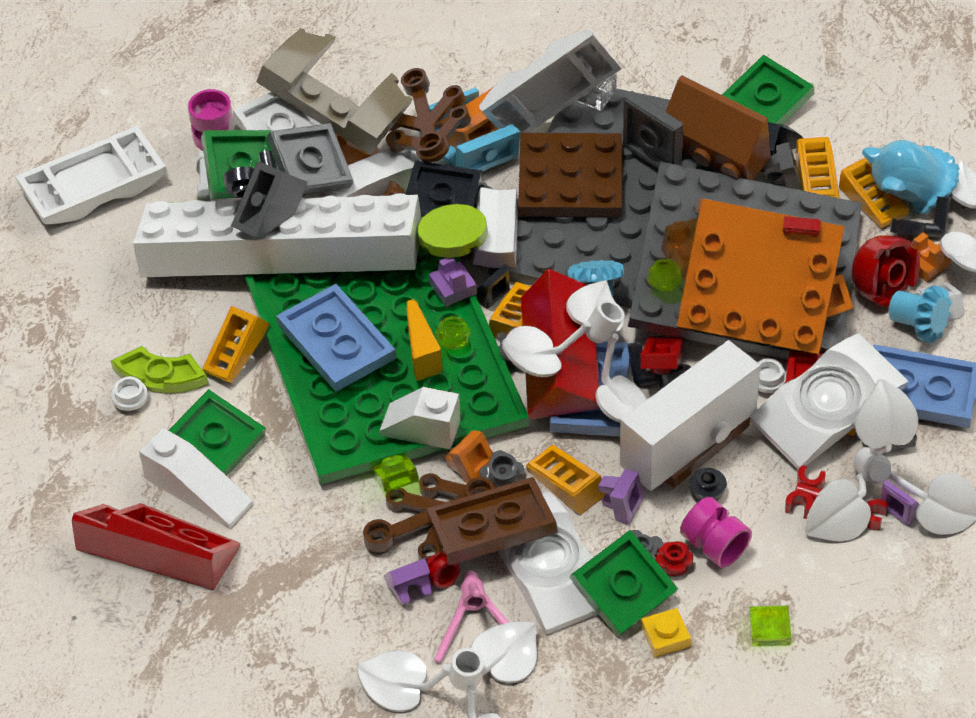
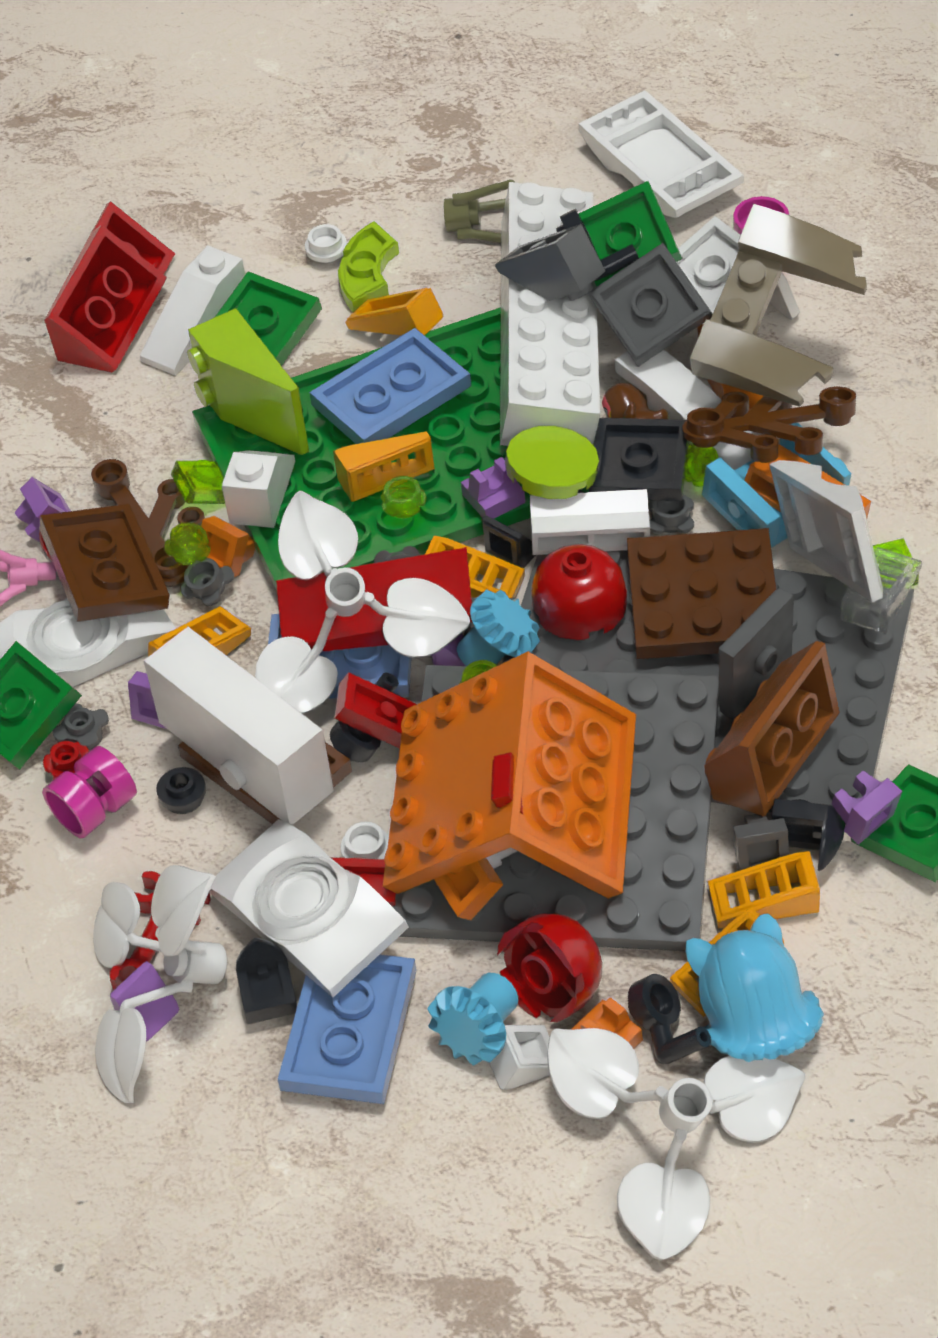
camera: 90 degrees right, 0 degrees up
none -> clear neon green plate [164,523,211,565]
none -> lime slope [187,308,309,455]
none -> olive plant [443,179,515,243]
none -> red cylinder [531,544,627,640]
none -> medium lavender tile [831,771,902,845]

